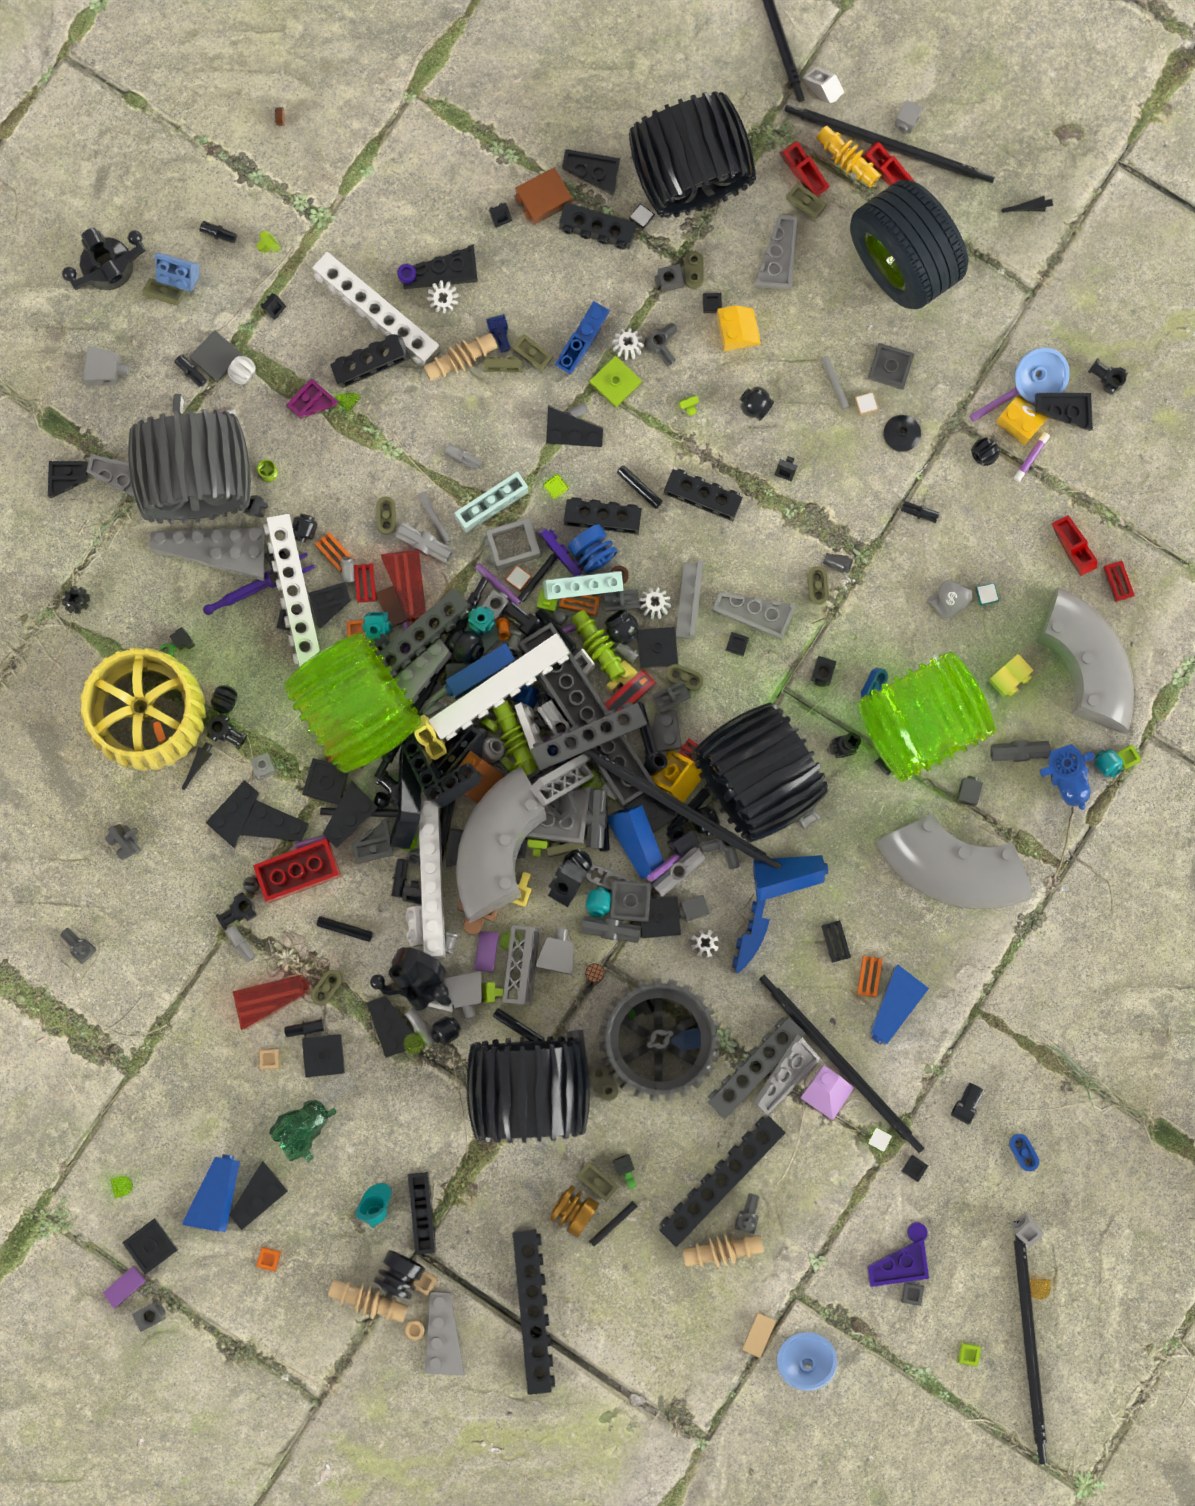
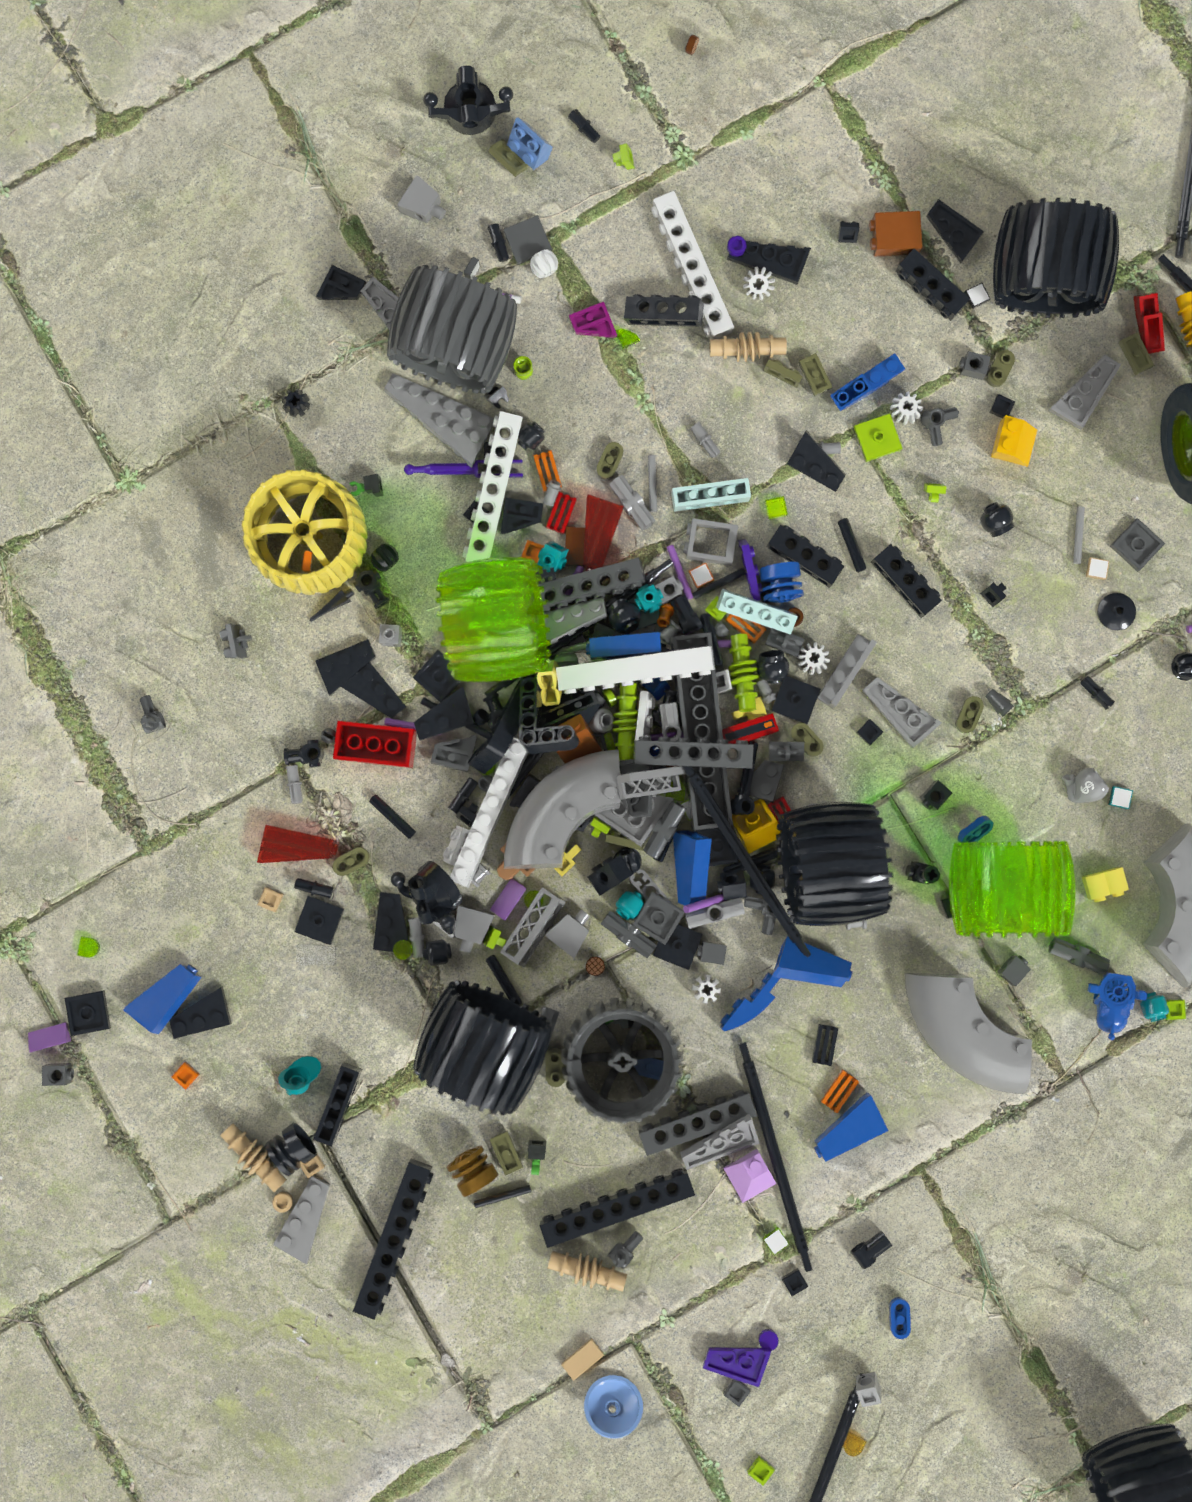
camera: 30 degrees right, 5 degrees up
black tile [260,293,286,320] -> none
clear green helmet [269,1099,337,1163] -> none
clear blue pin [486,314,511,353] -> none

